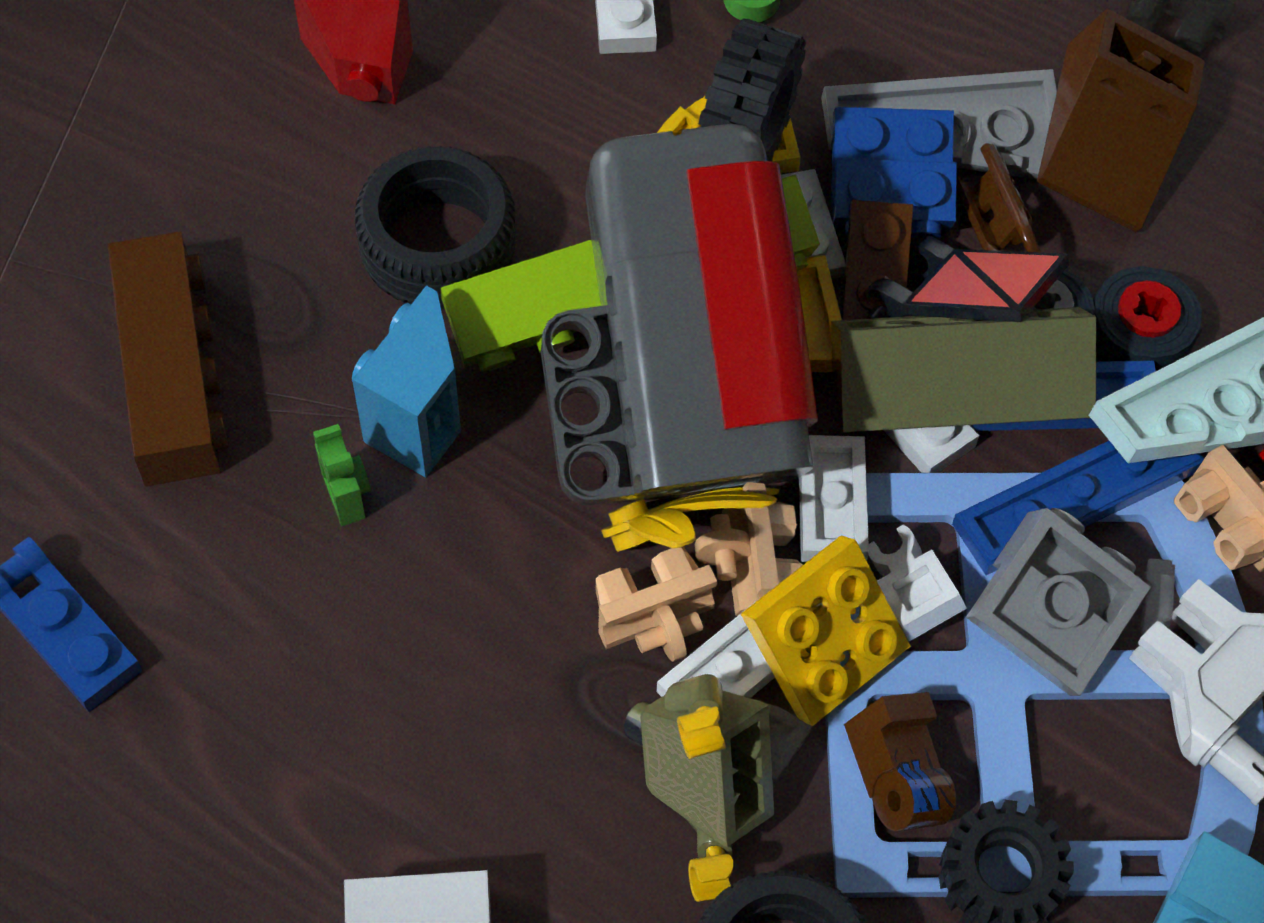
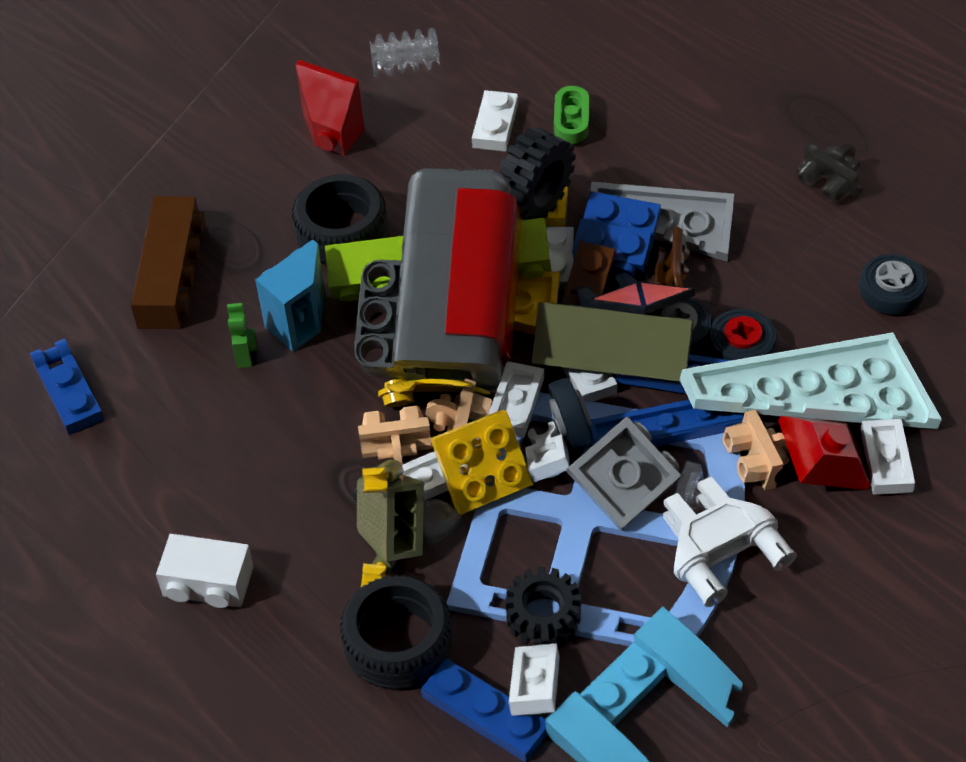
camera: 20 degrees right, 10 degrees down
reddish brown leg [844,692,956,832] -> none
reddish brown slope [1037,8,1205,232] -> none
none -> black wheel [548,378,592,449]

